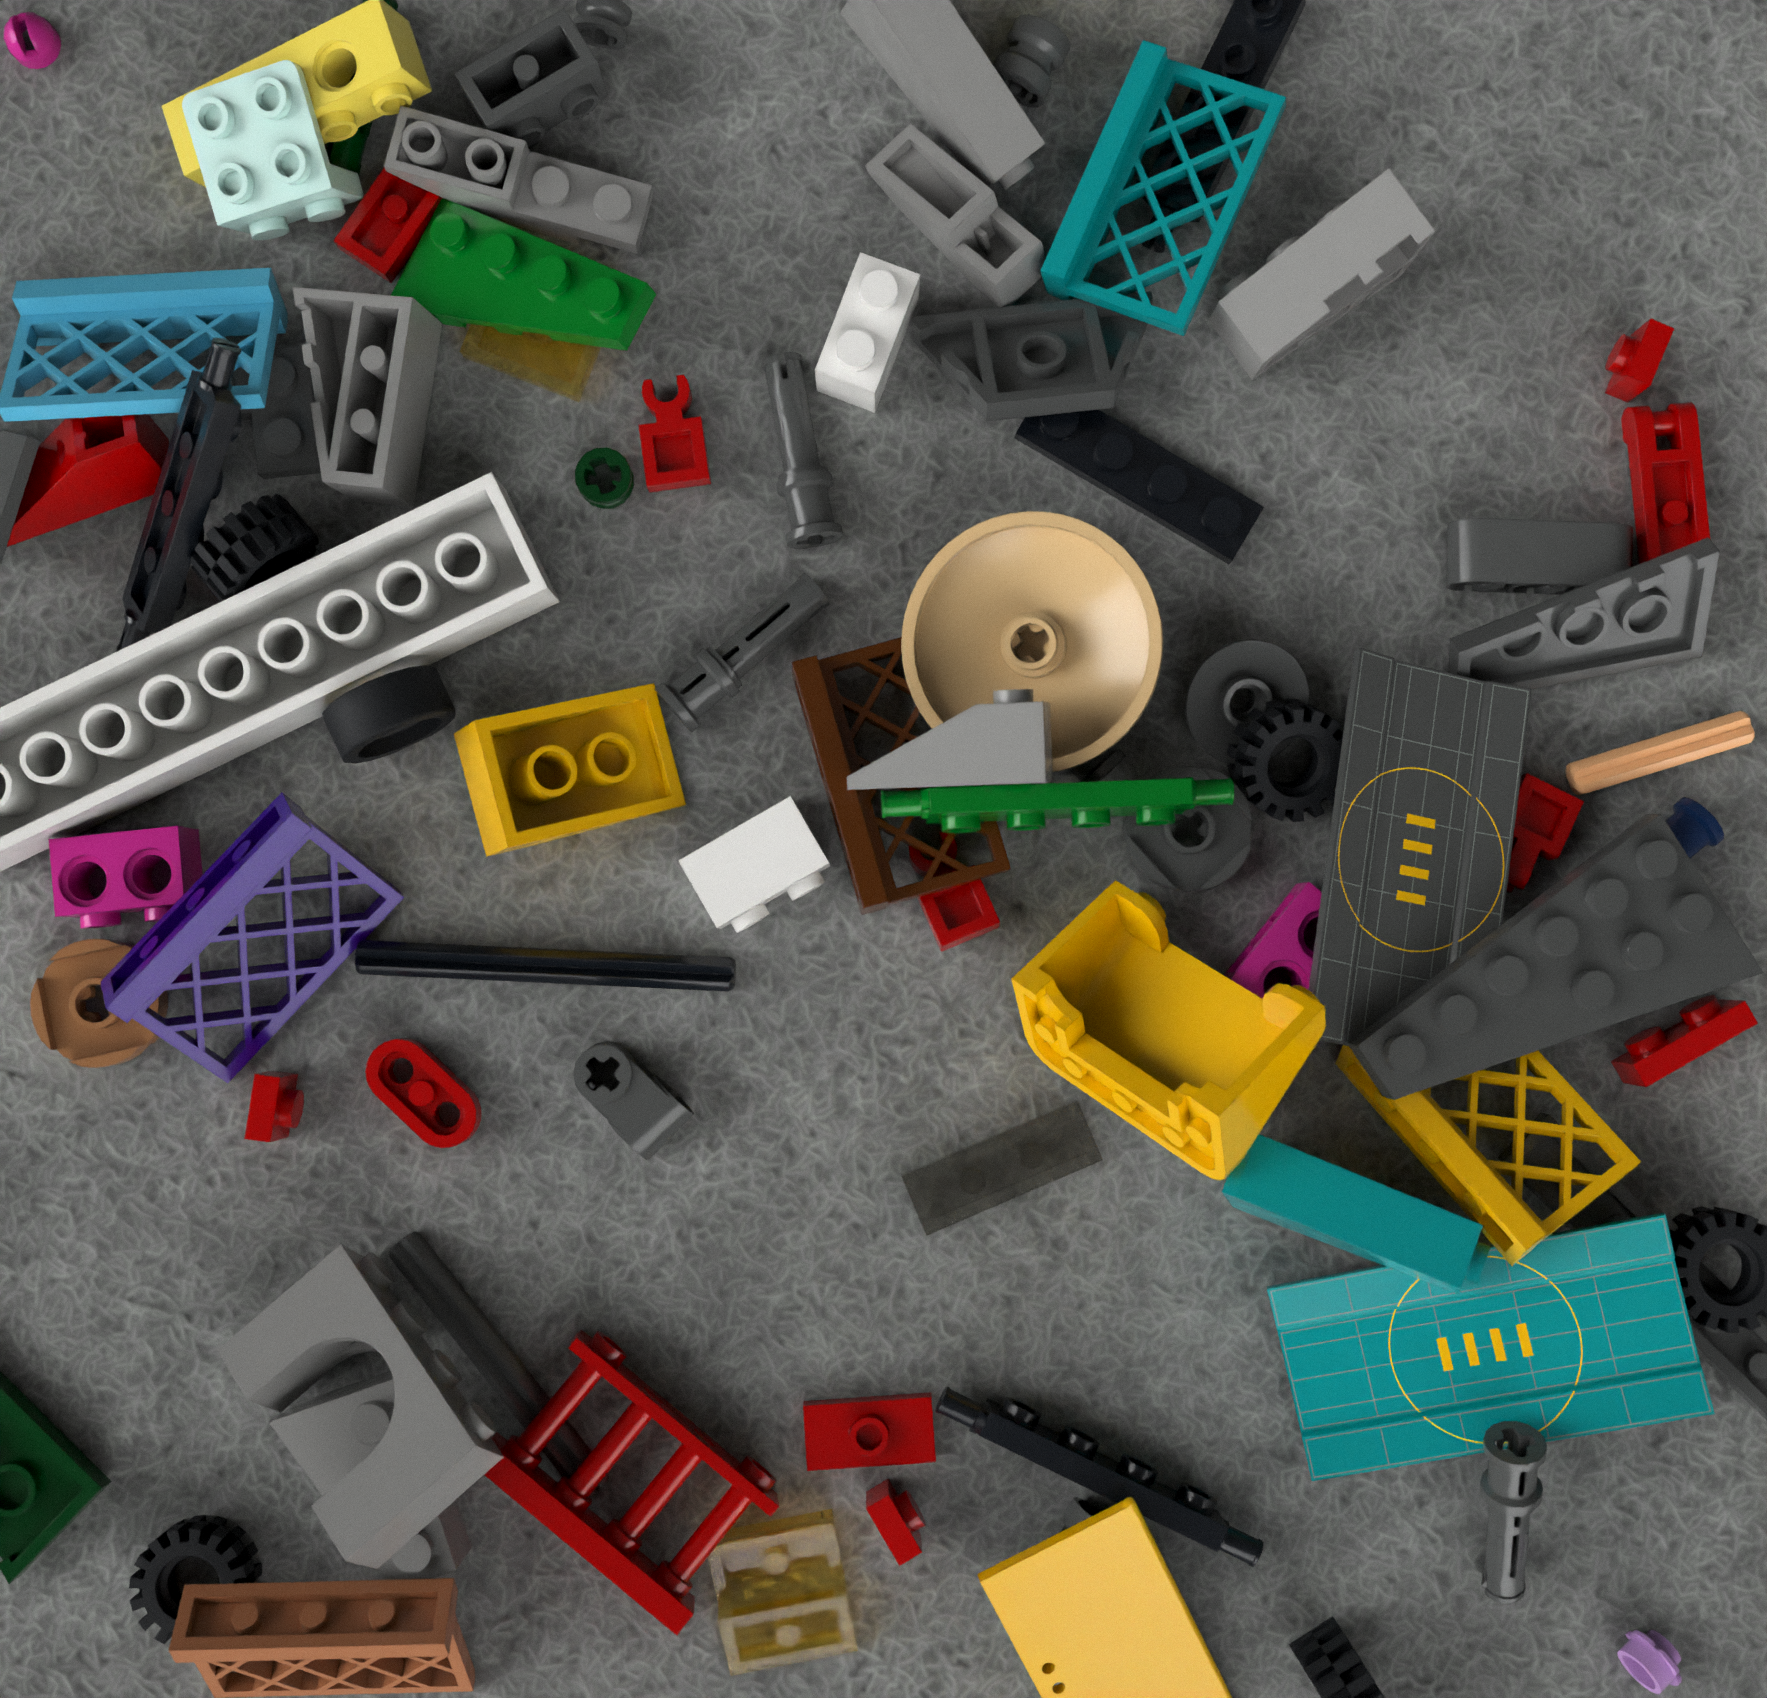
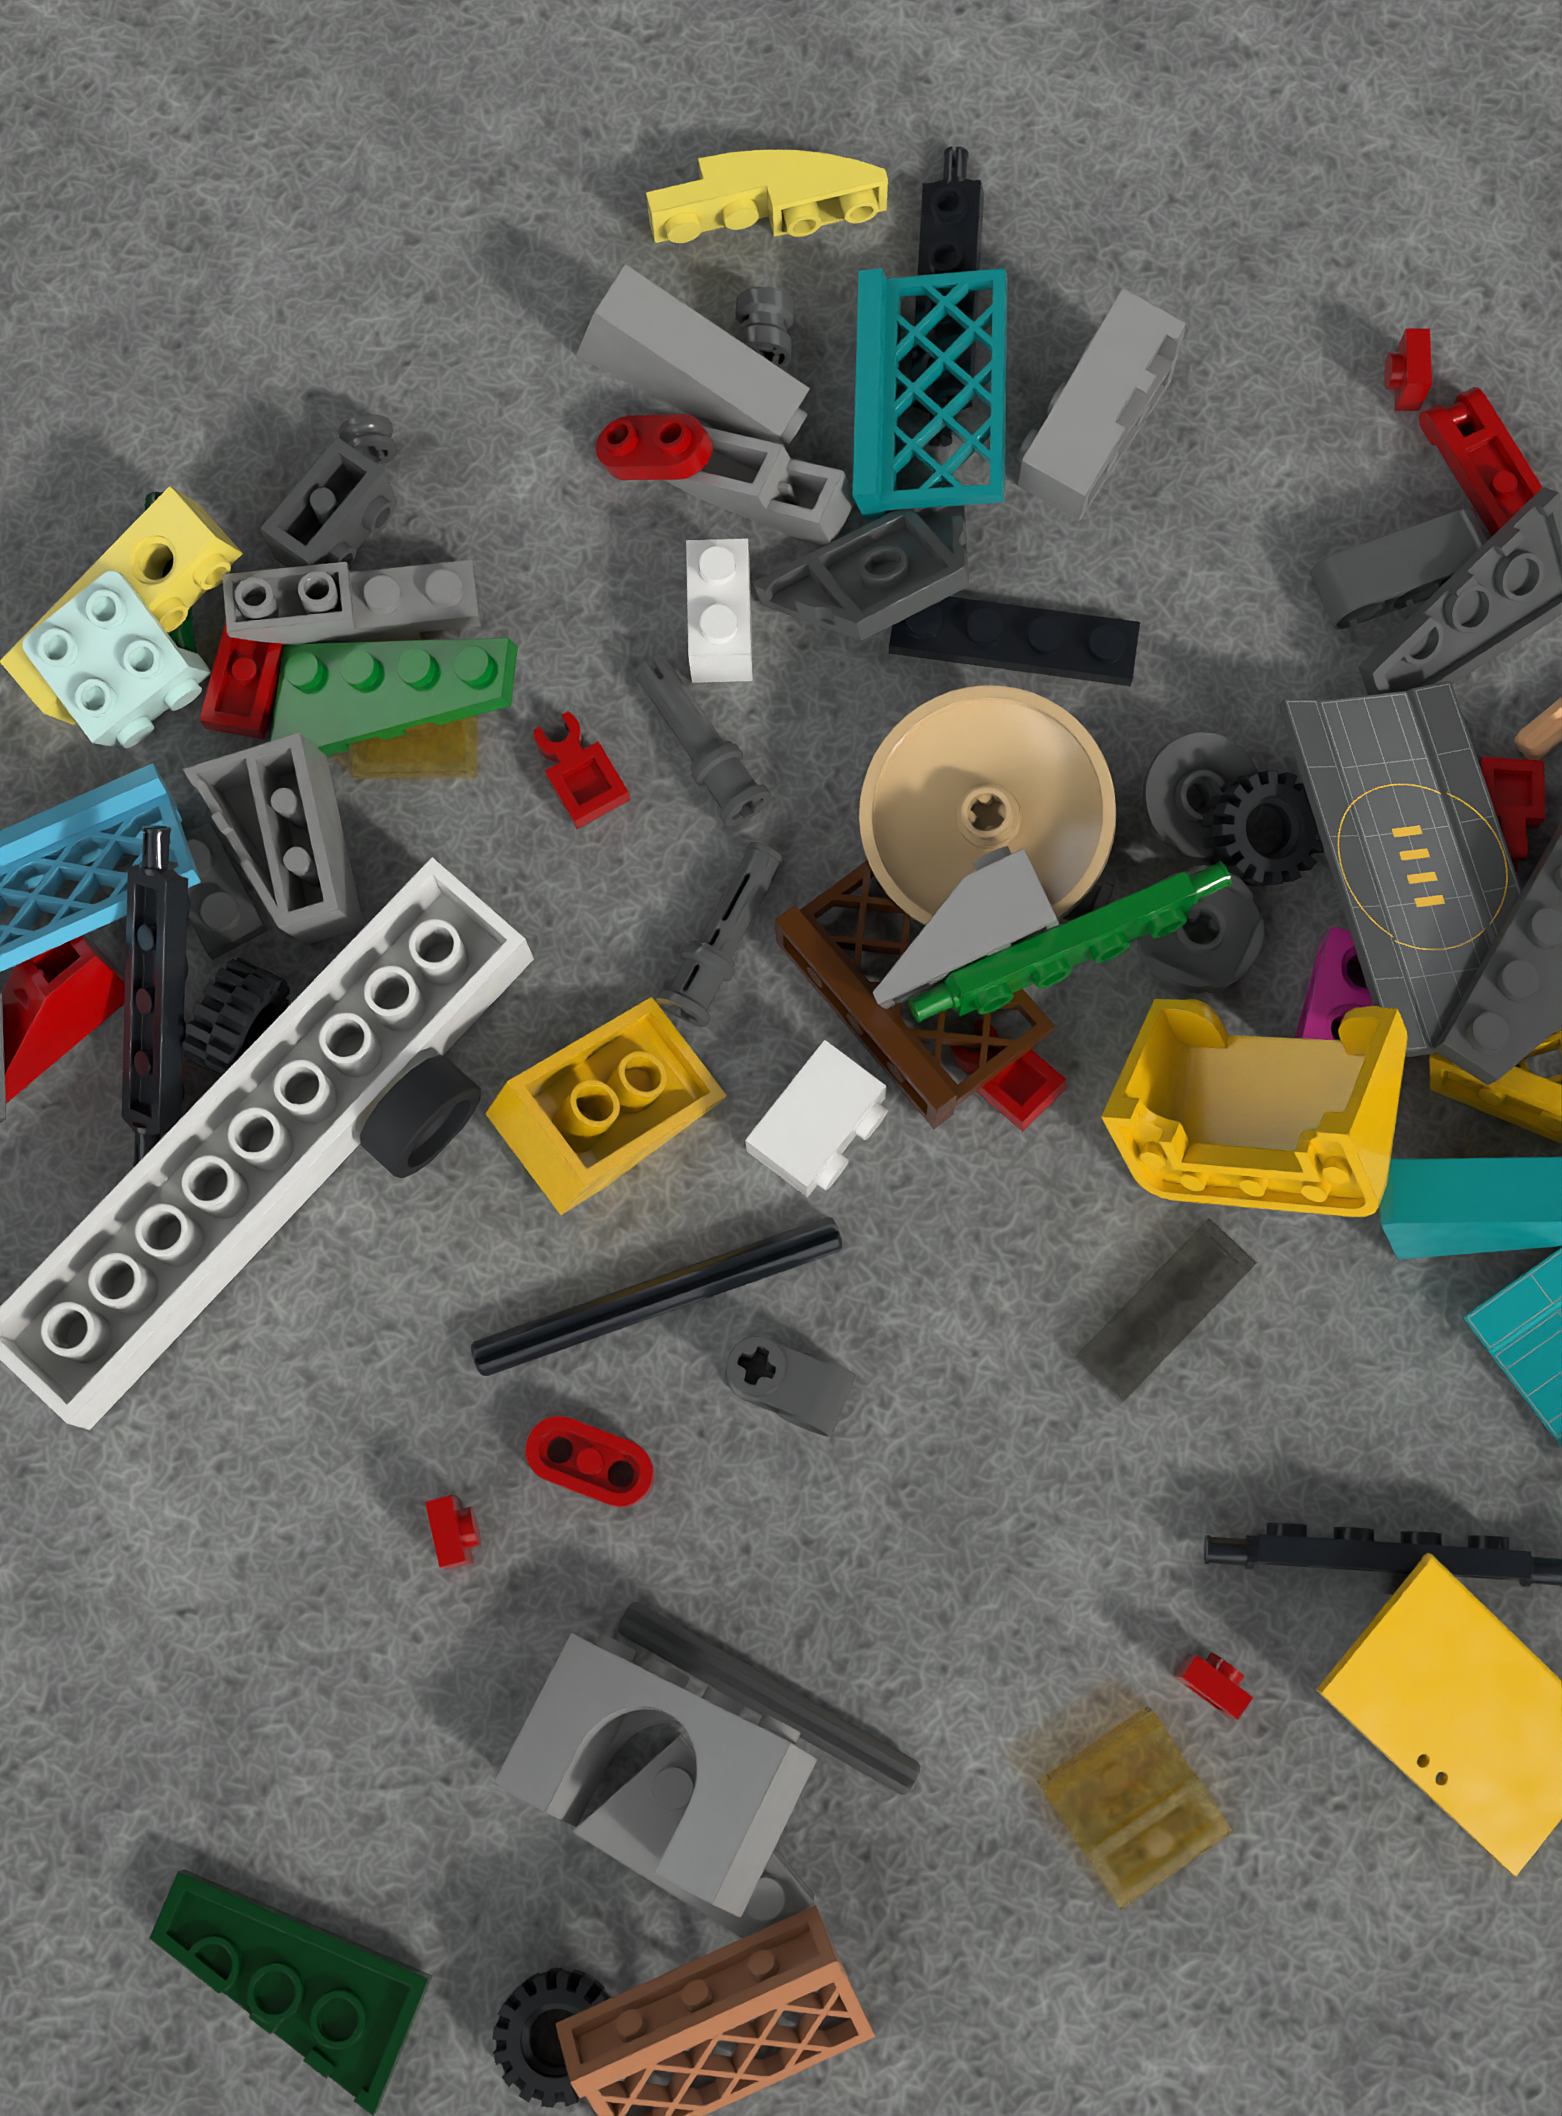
camera: 15 degrees left, 10 degrees down
medium nougat plate [30,939,168,1068] -> none
dark pink brick [48,826,203,929] -> none
dark purple fence [100,792,404,1083] -> none
red fence [484,1329,779,1636] -> none
dark green bush [575,447,634,509] -> none
red plate [803,1392,936,1471] -> none
none -> red plate [595,414,713,480]

